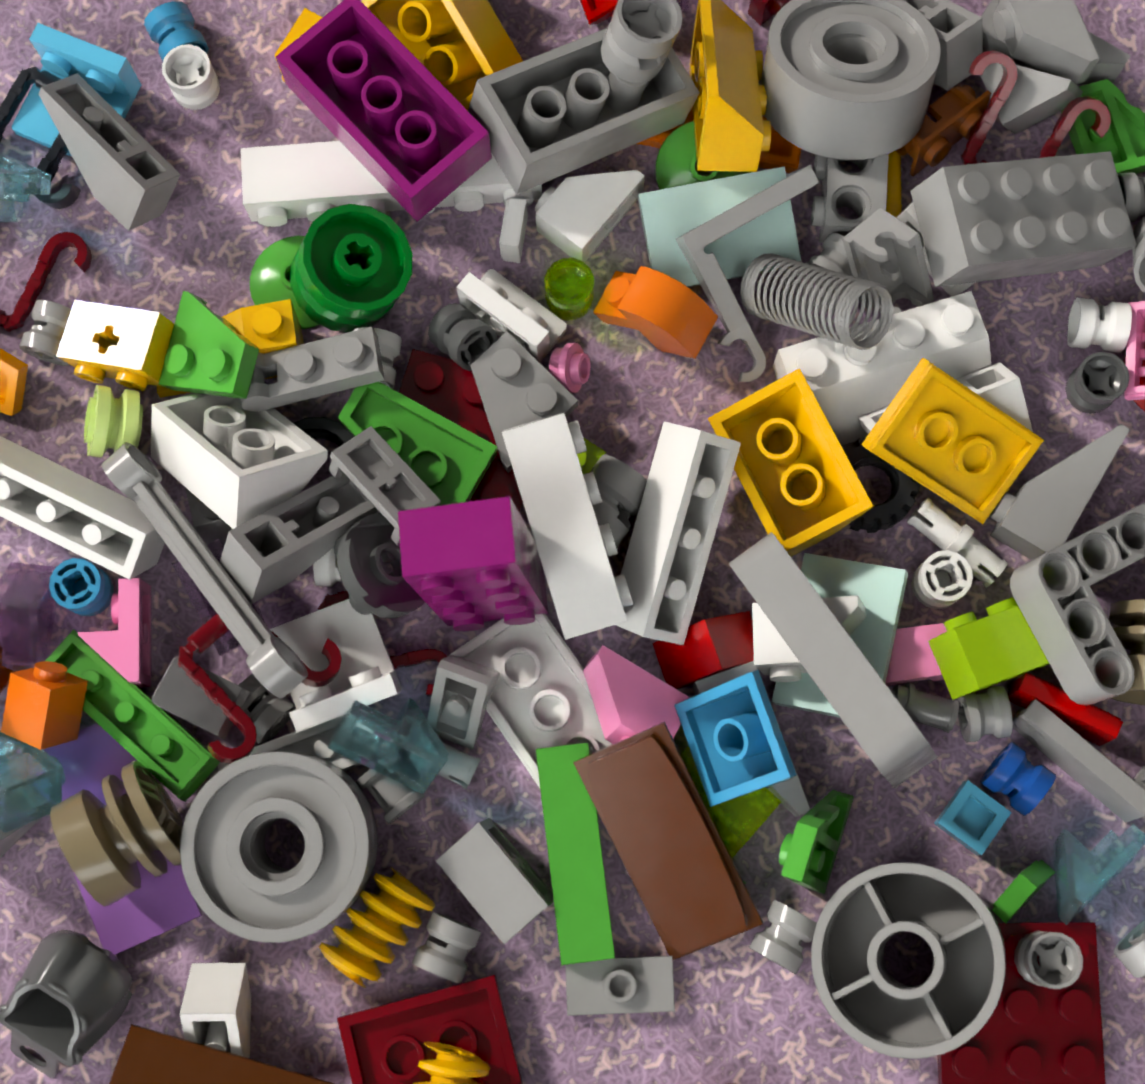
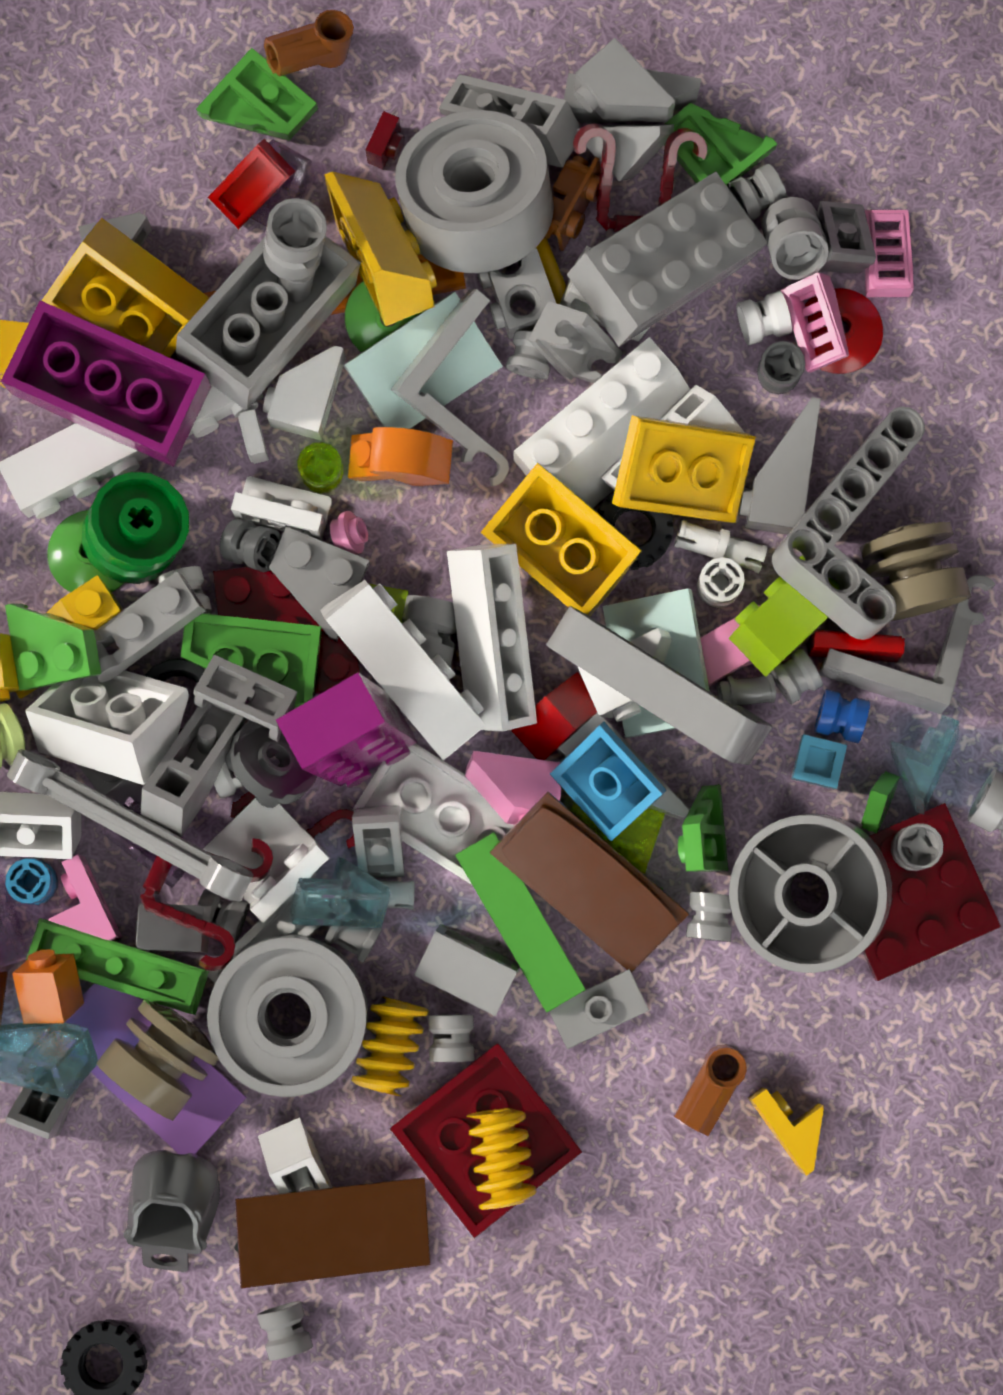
camera: 25 degrees left, 5 degrees up
light grey piece [740,253,894,350] -> none

